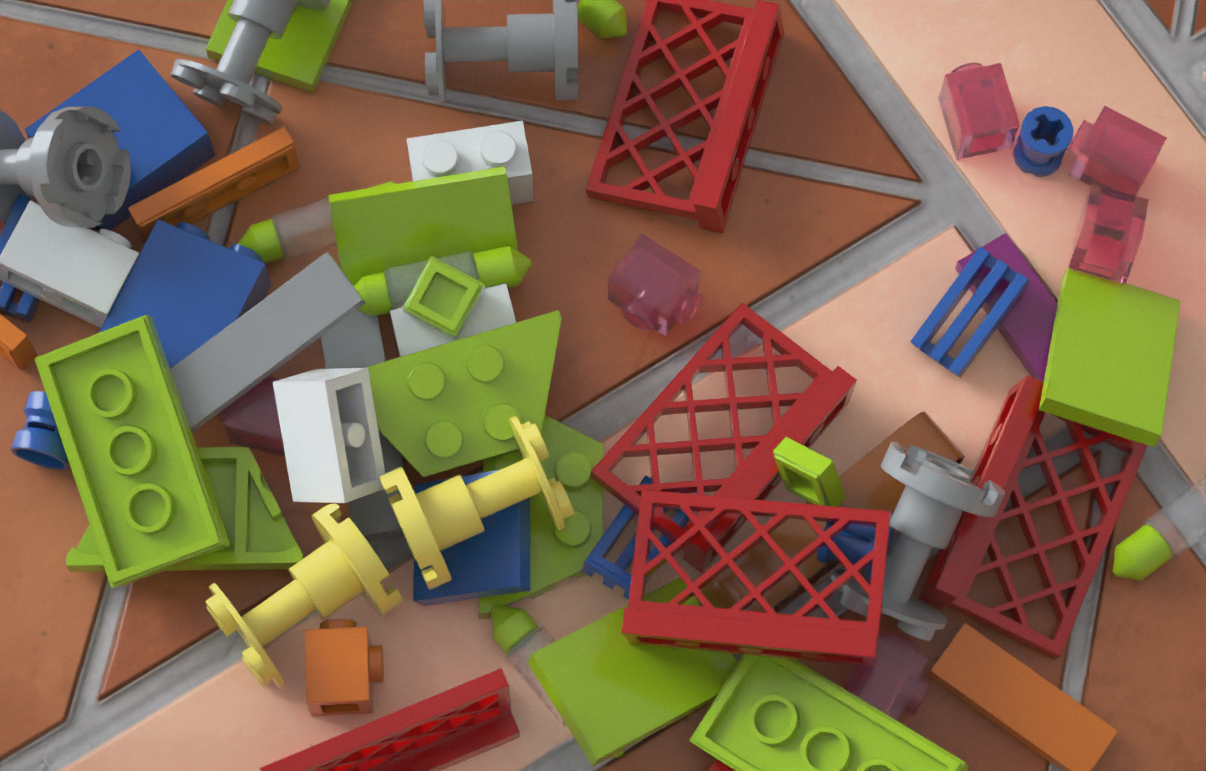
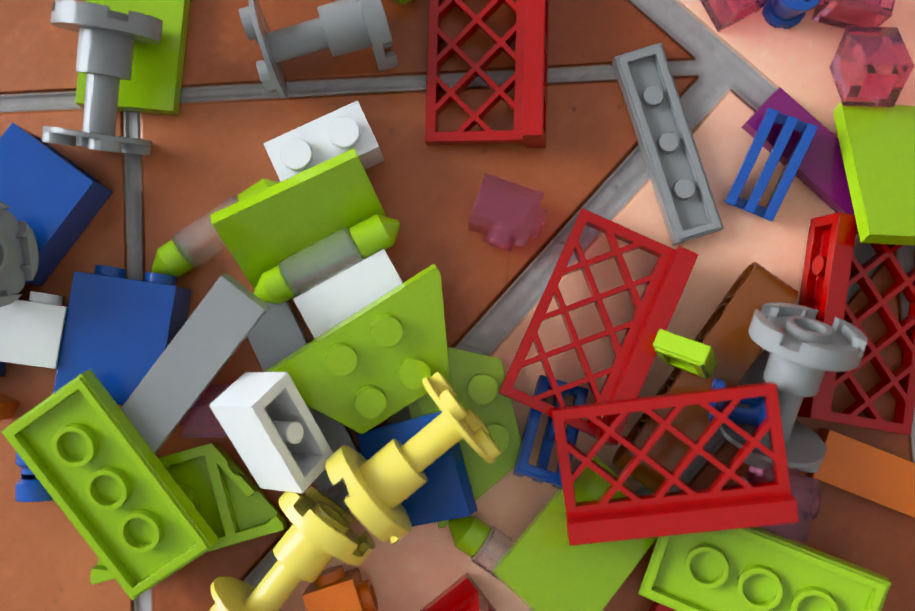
camera: 10 degrees left, 15 degrees up
orange tile [128,126,299,245] -> none
lime tile [402,256,485,340] -> none
none -> light grey tile [612,43,724,246]

